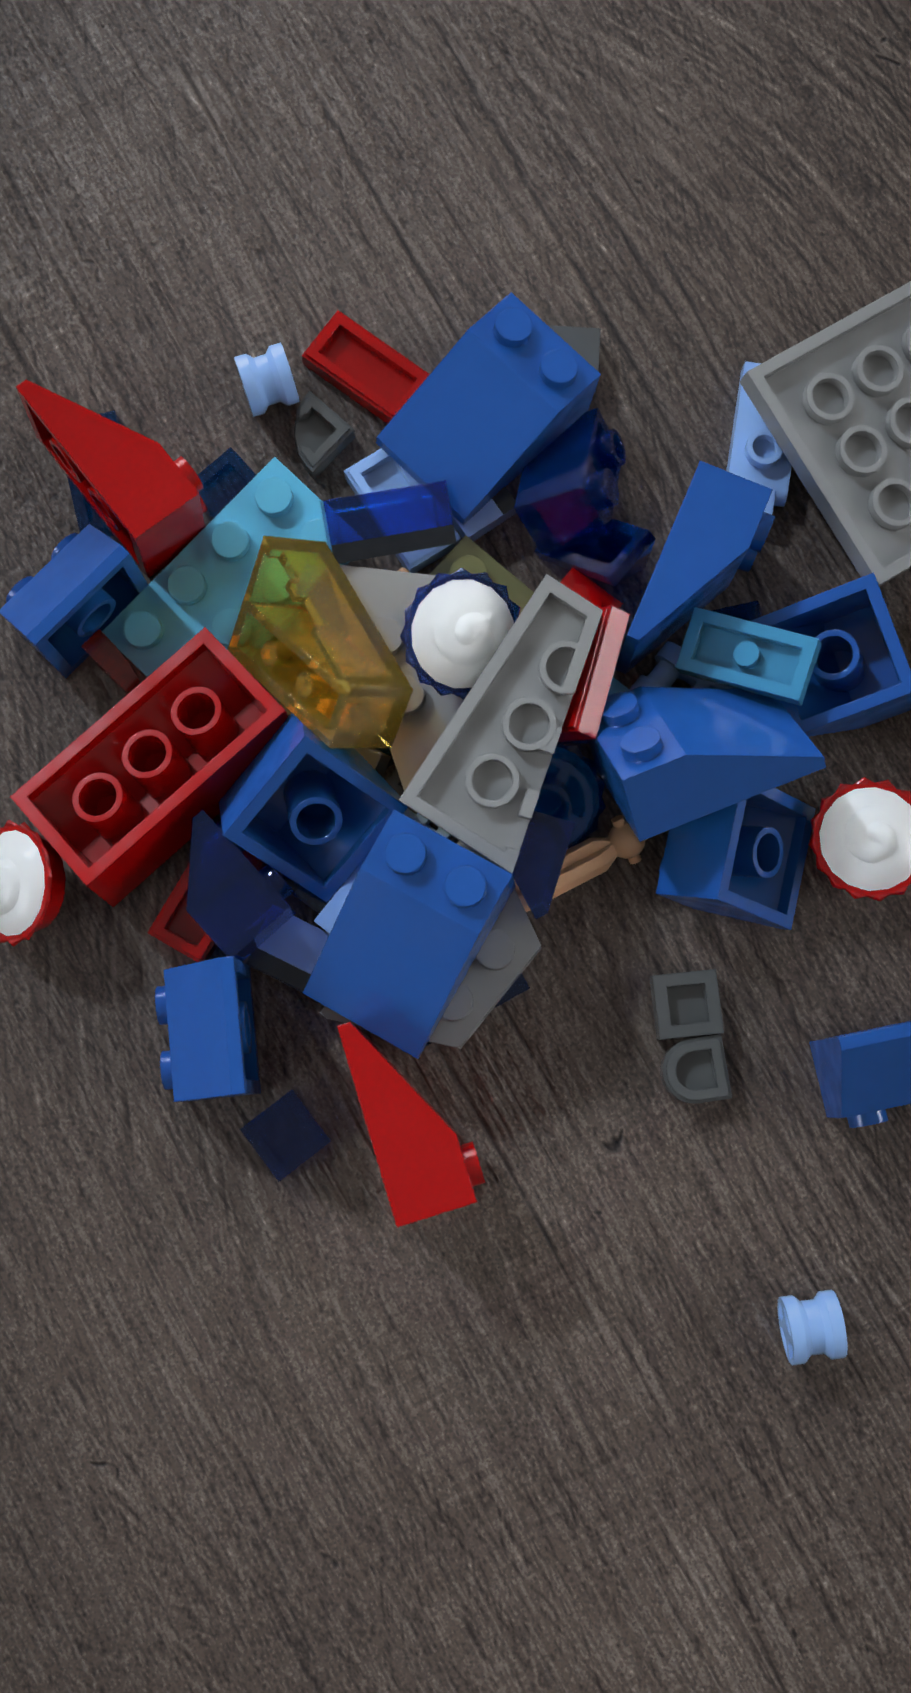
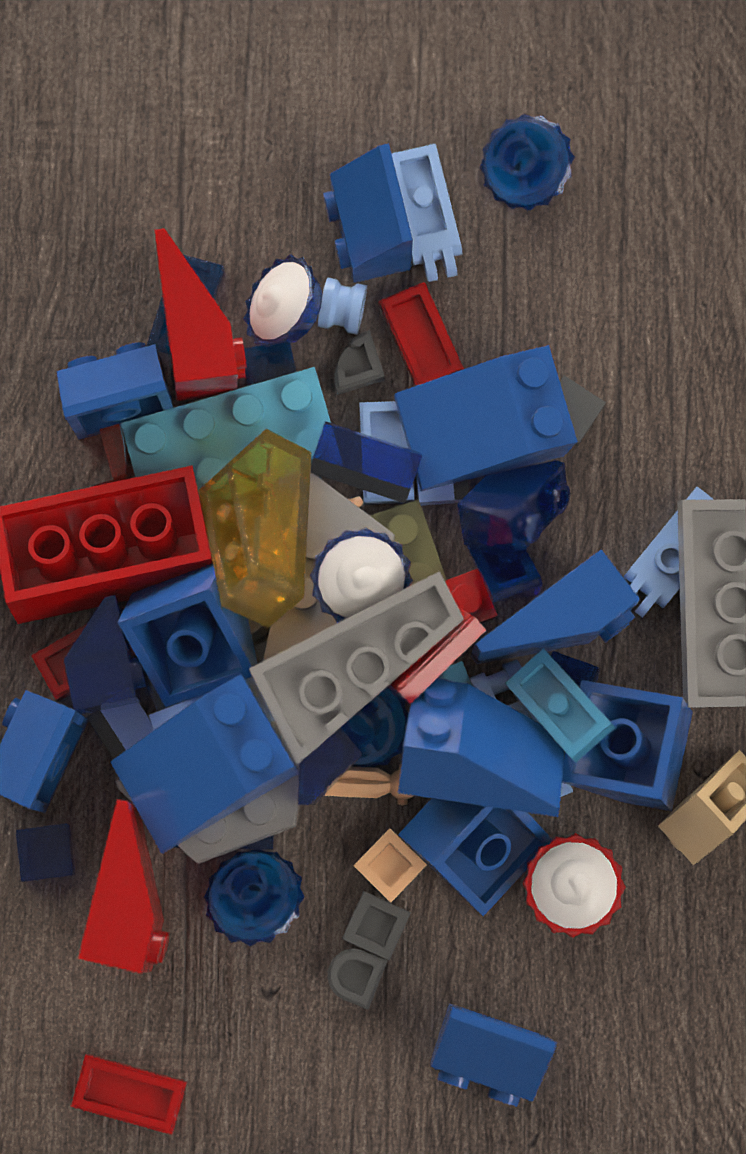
camera: 30 degrees right, 0 degrees up
none -> red tile [71,1054,188,1135]
none -> clear blue piece [204,848,305,947]
none -> white piece [243,254,322,348]
none -> blue slope [323,143,413,283]
none -> light nougat plate [354,828,427,903]
none -> light blue hinge [392,144,462,282]
none -> clear blue piece [480,113,575,211]

